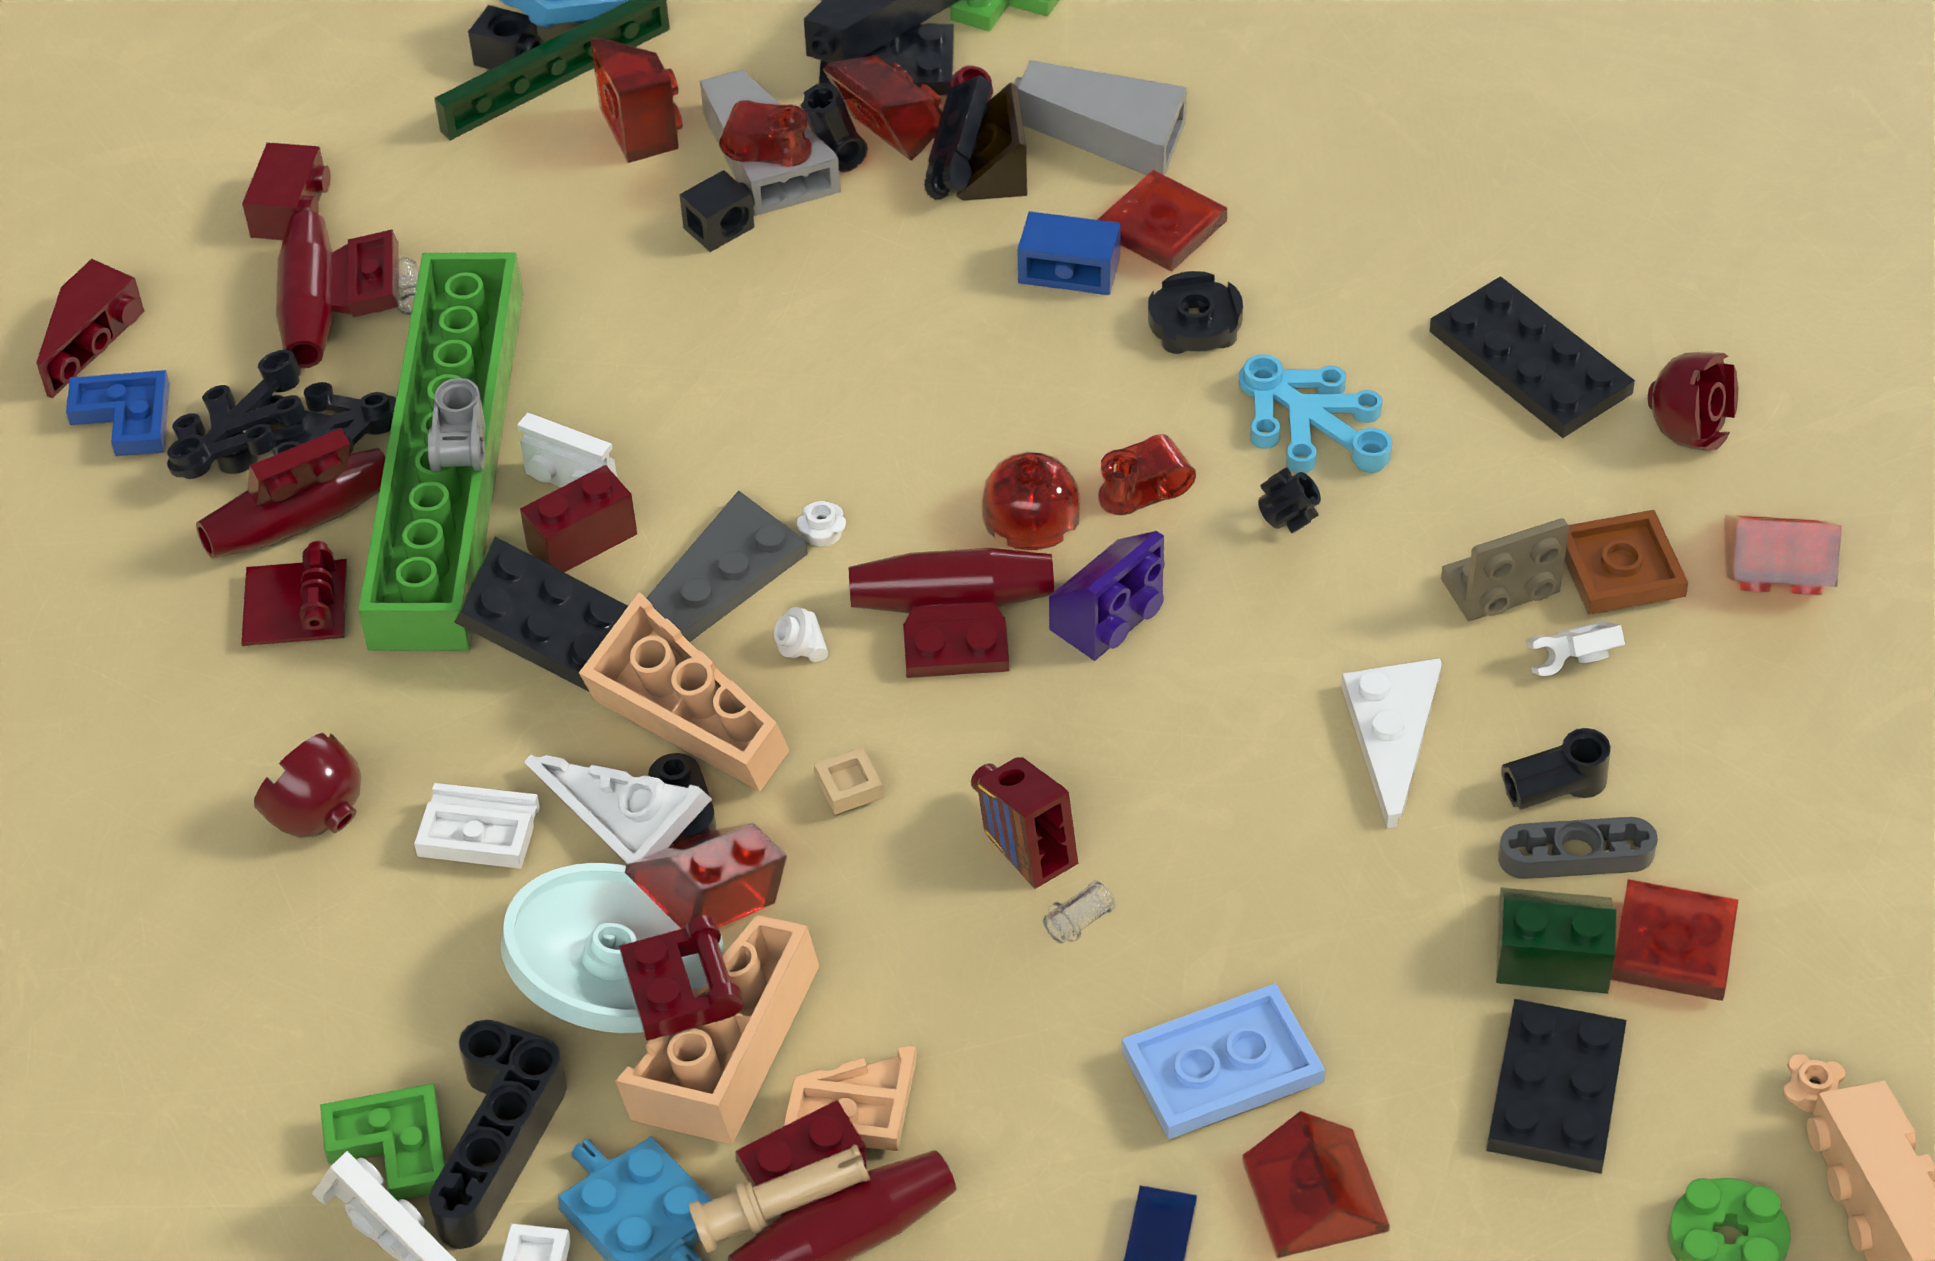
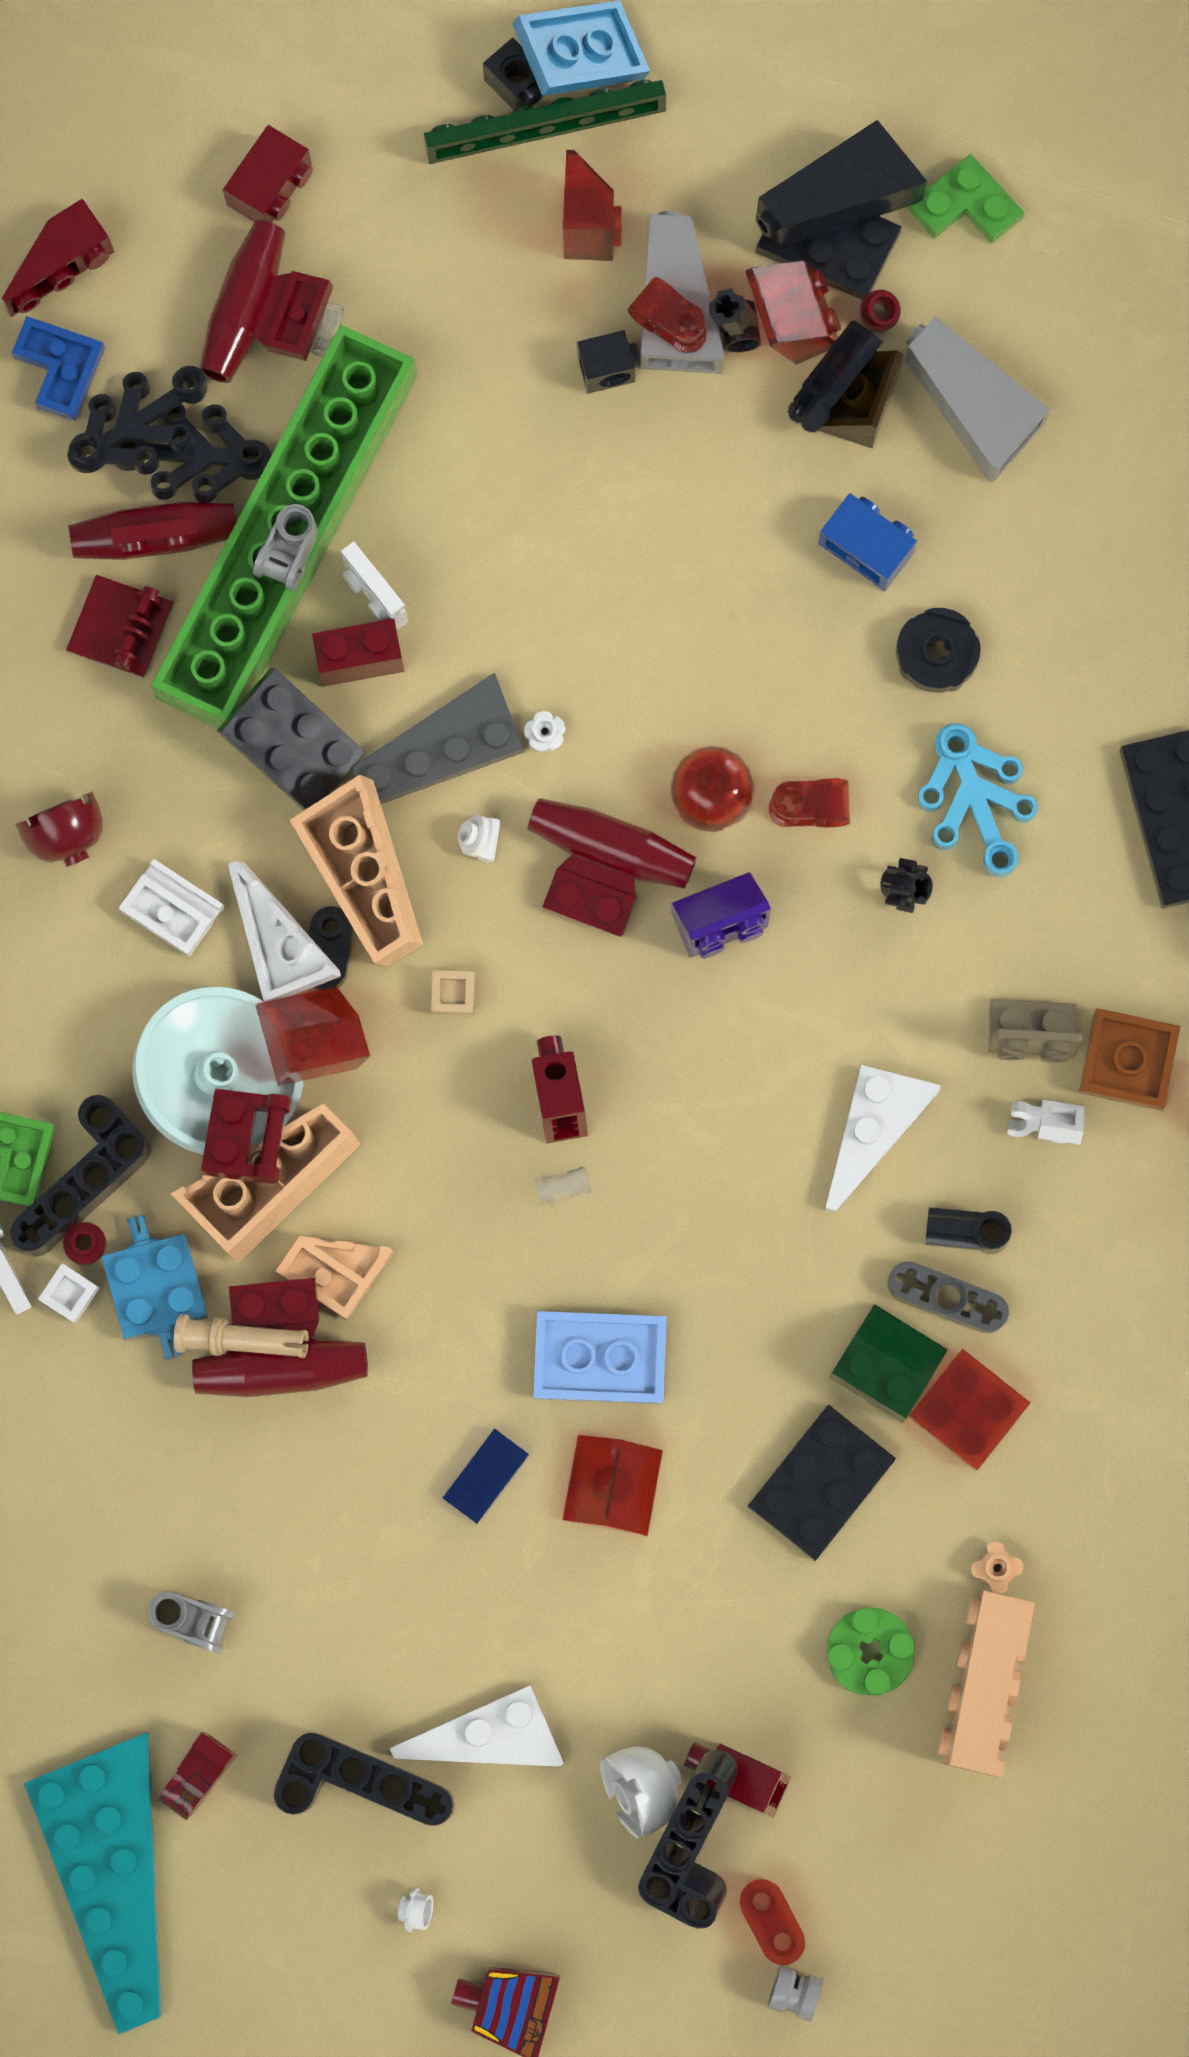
camera: 25 degrees right, 30 degrees up
clear red plate [1098,170,1227,272] -> none
none -> dark red plate [63,1222,107,1265]

